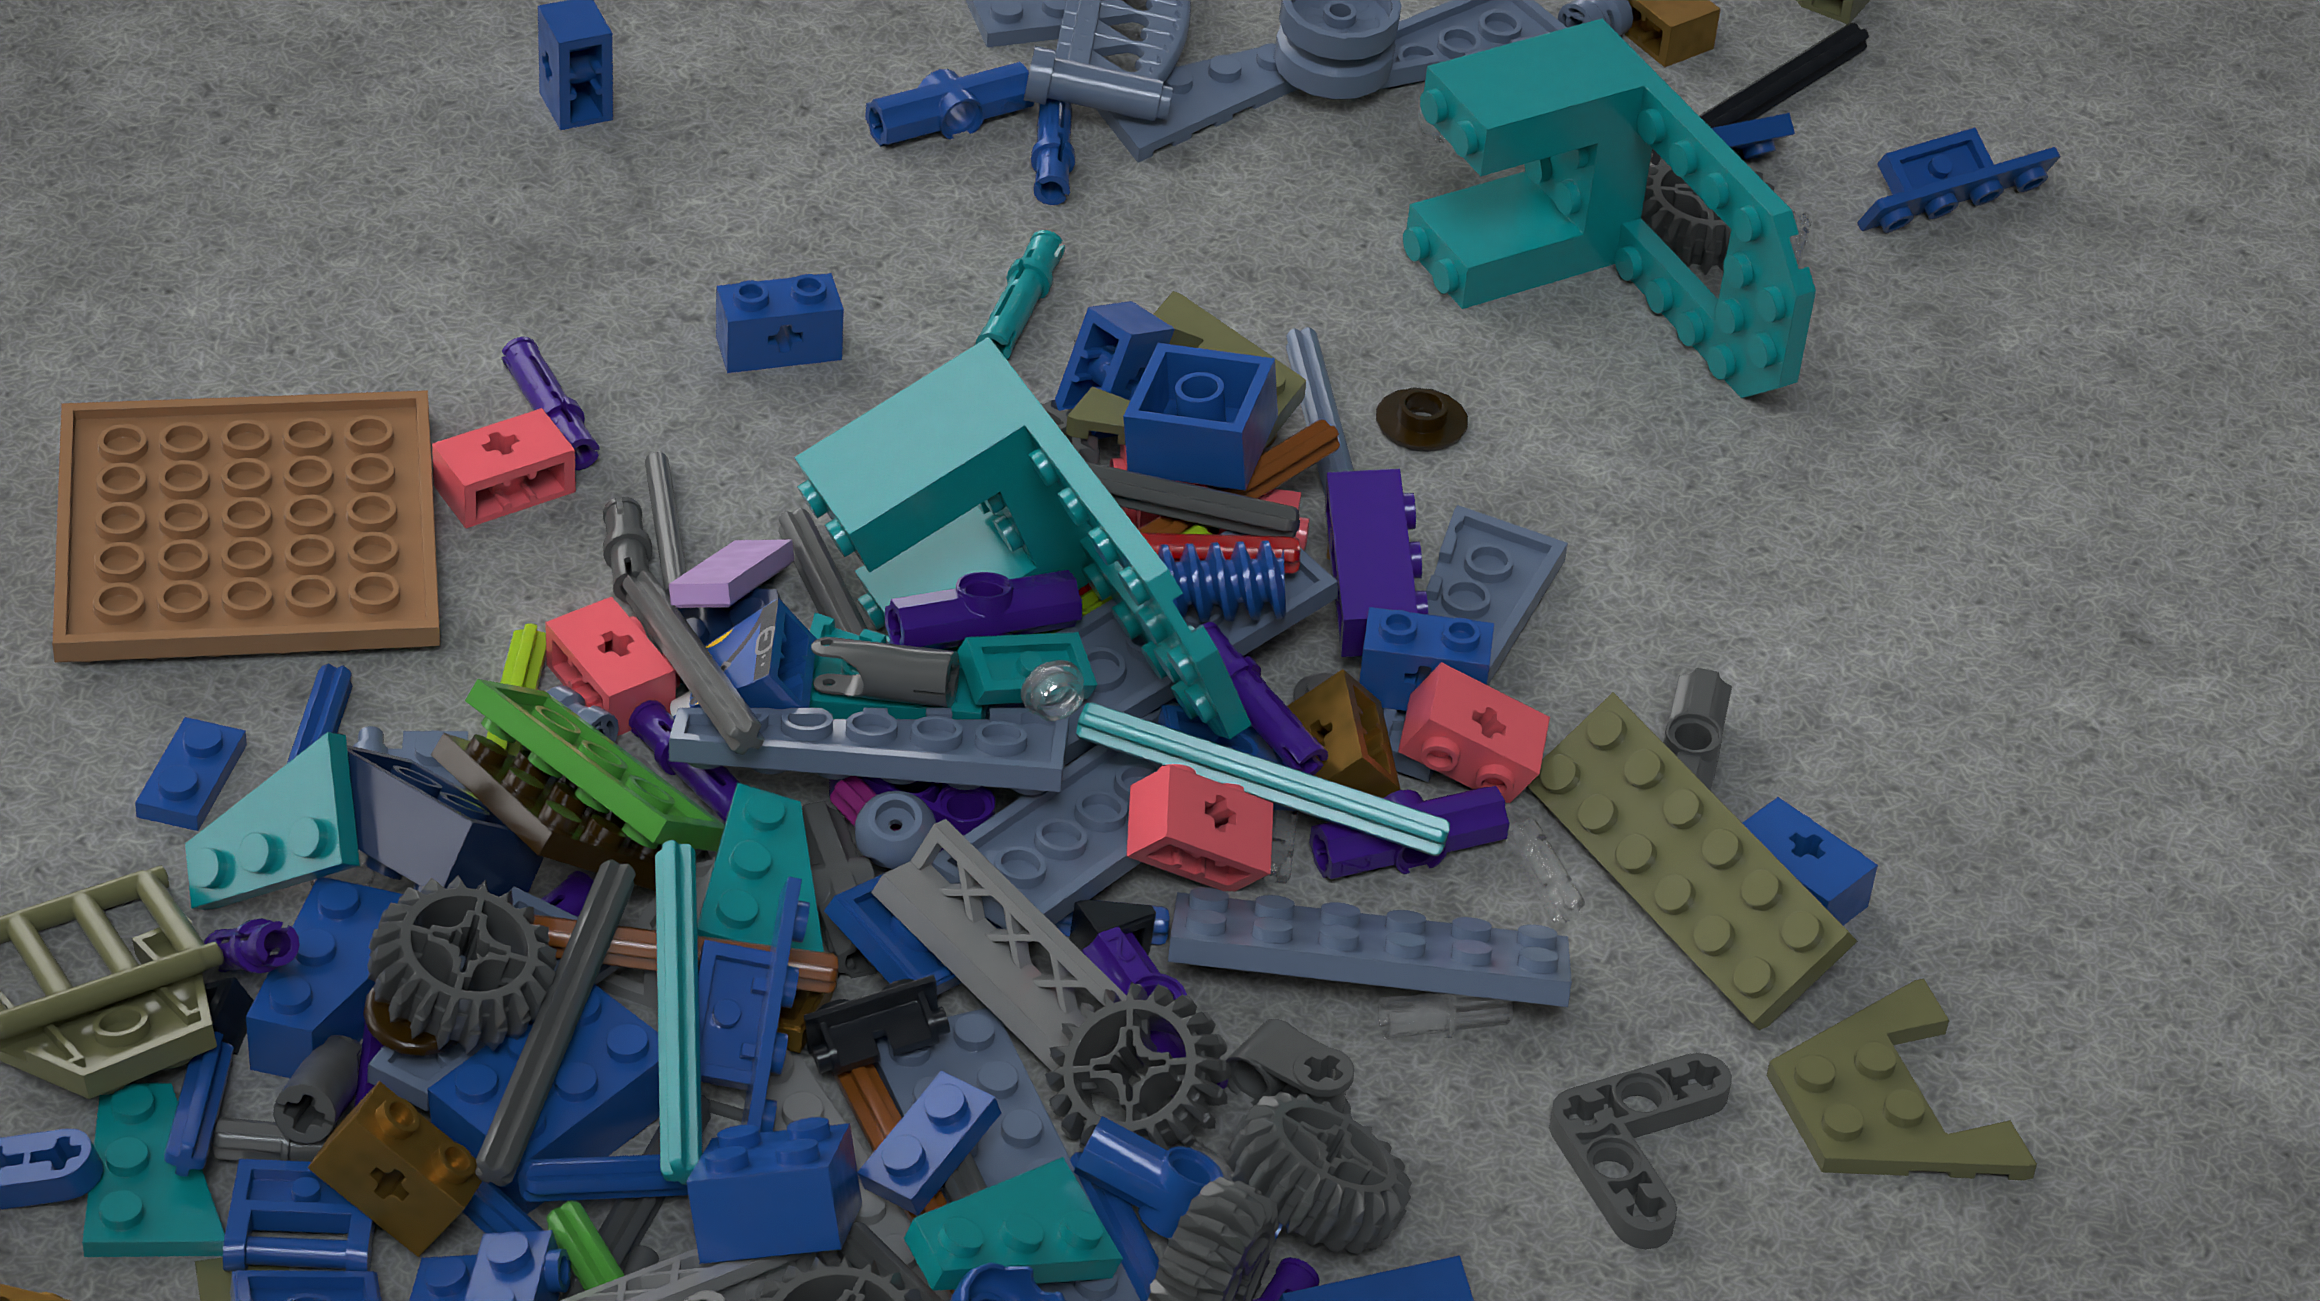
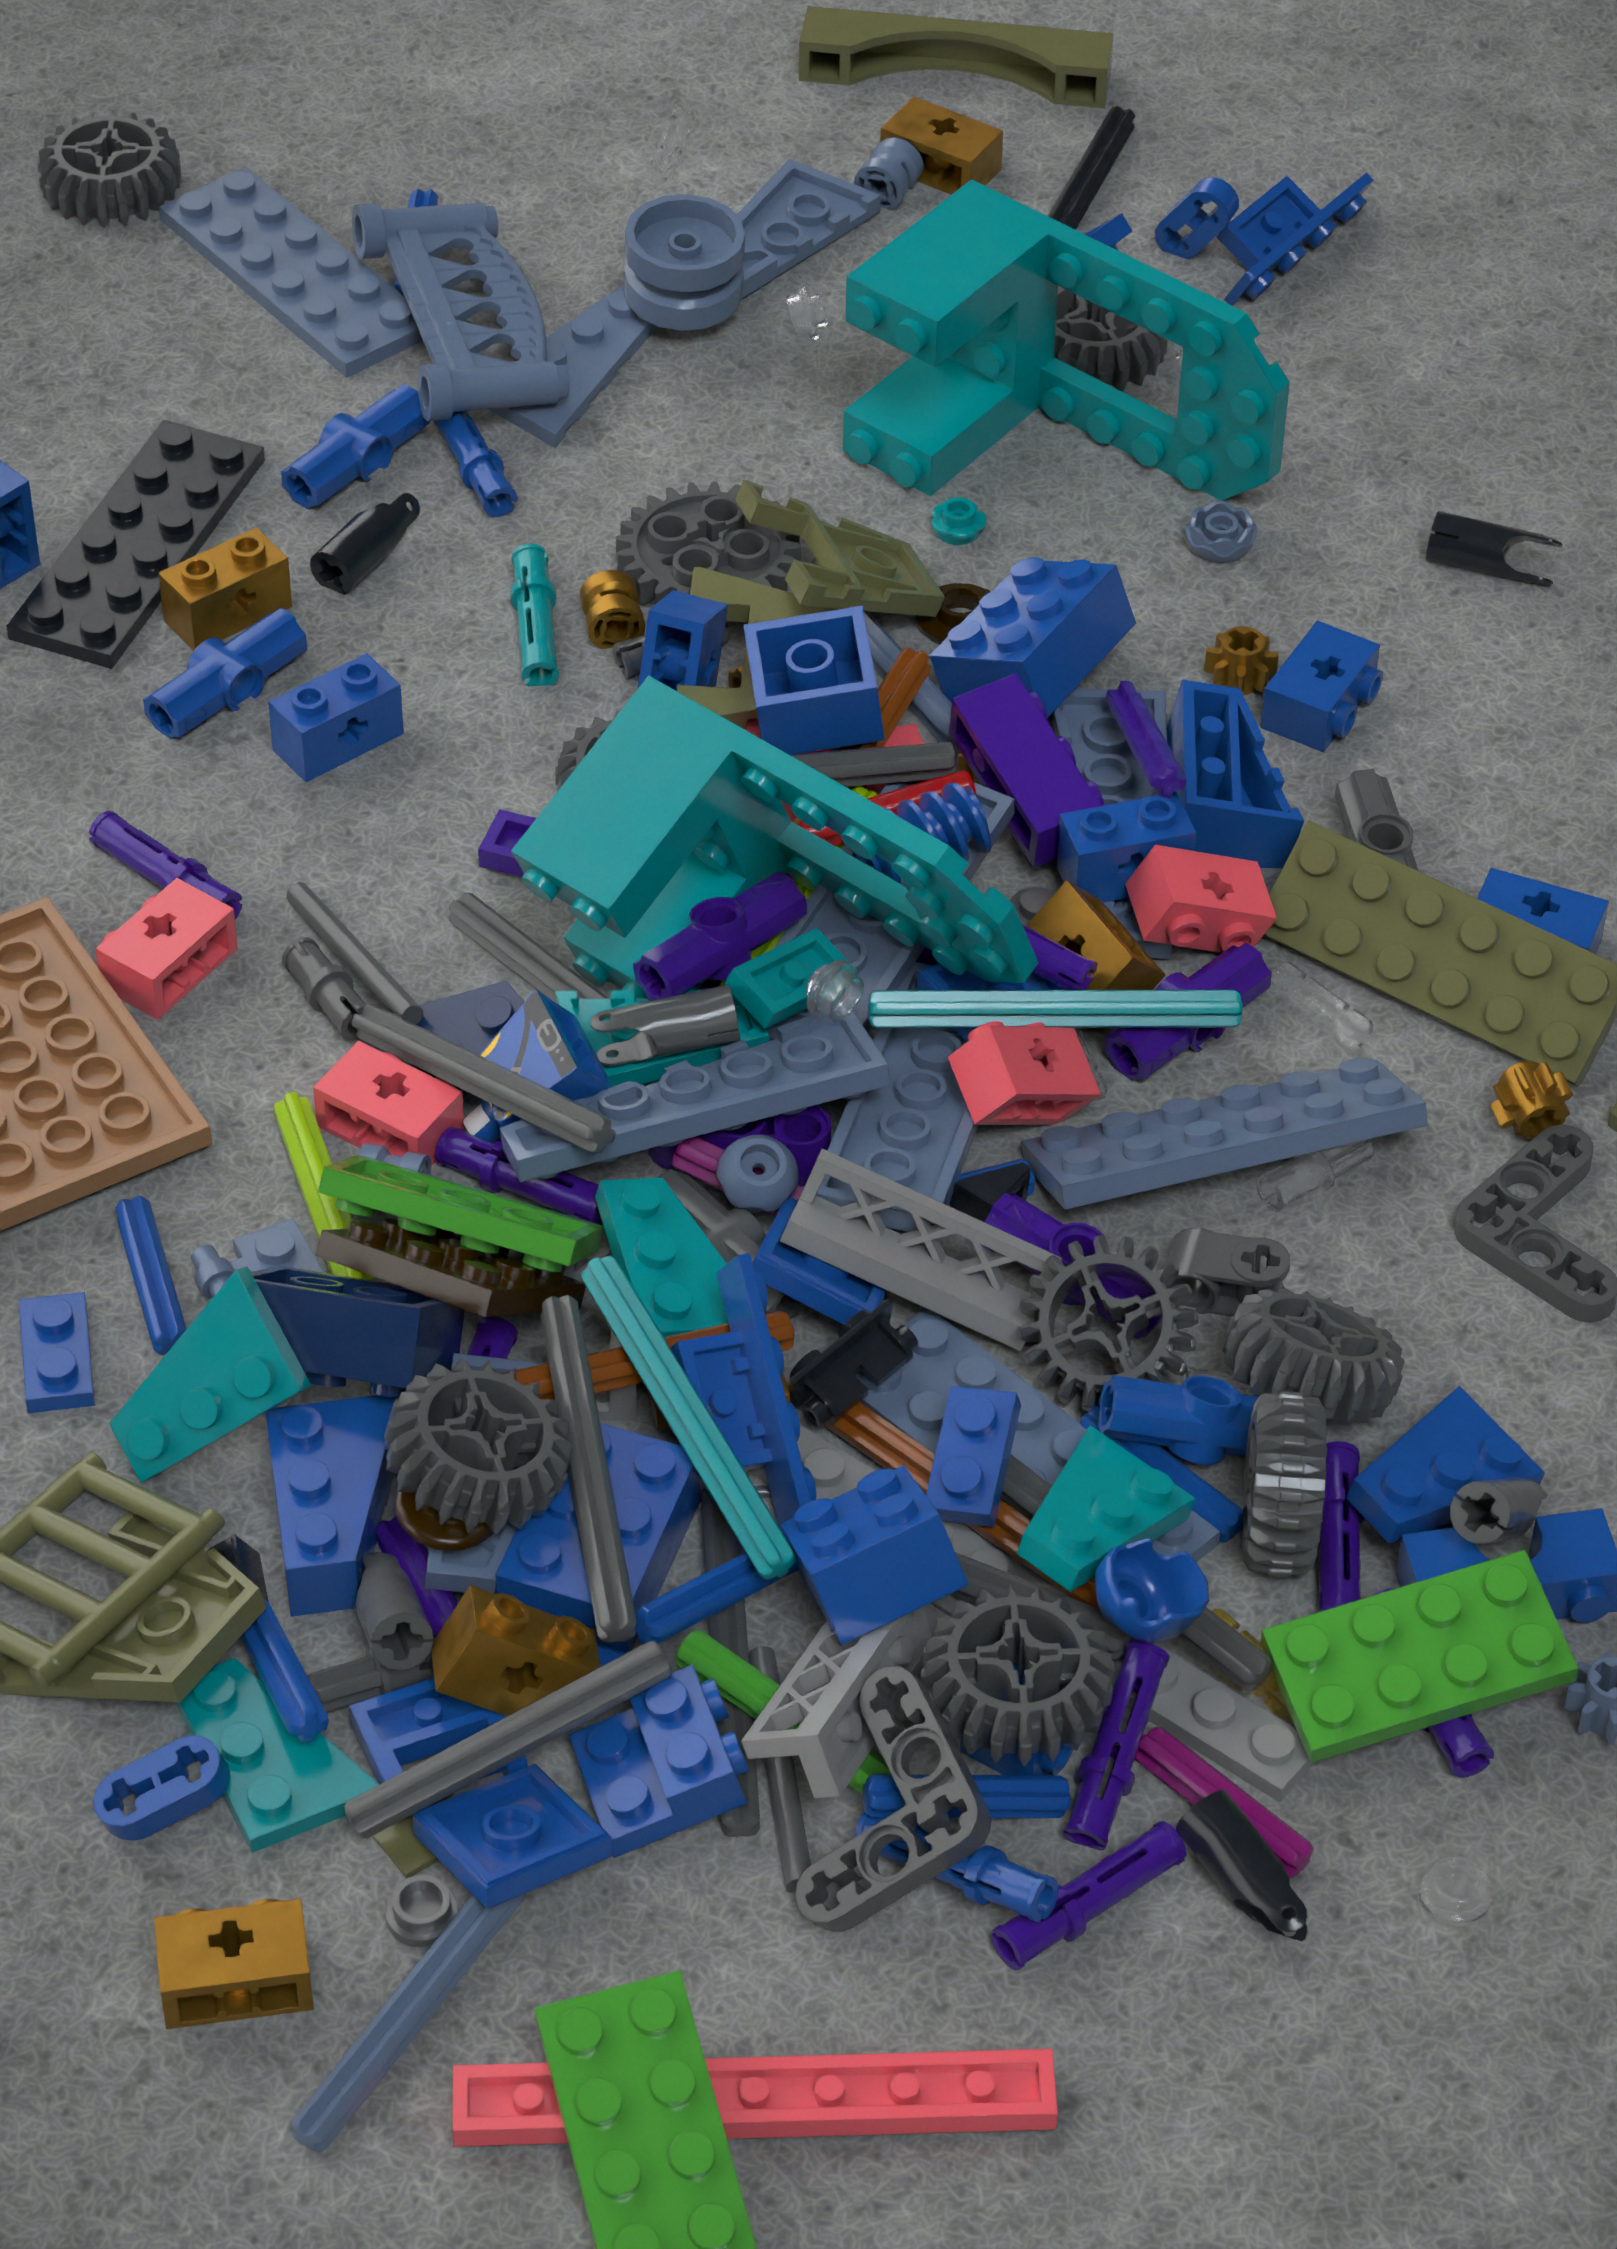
camera: 20 degrees left, 5 degrees up
dark purple pin [203,918,300,974] -> none
lavender tile [669,539,794,608] -> none
none -> black plate [6,419,265,669]
none -> blue piece [143,608,307,739]
none -> pearl gold brick [159,527,292,651]
none -> black piece [310,493,420,595]
none -> dark grey axle [344,1641,673,1839]
none -> pearl gold wheel [580,570,645,649]
none -> dark grey gear [616,481,801,623]
none -> olive wing [735,480,945,617]
none -> blue brick [929,557,1136,718]
none -> teal plate [931,497,987,545]
none -> dark purple axle [1106,680,1186,799]
none -> blue beam [1155,177,1239,259]
none -> blue wedge [1167,679,1304,869]
none -> sand blue plate [1185,500,1257,563]
none -> pearl gold gear [1204,626,1279,695]
none -> blue brick [1260,620,1383,753]
none -> black piece [1426,511,1563,586]
none -> pearl gold gear [1490,1061,1574,1139]

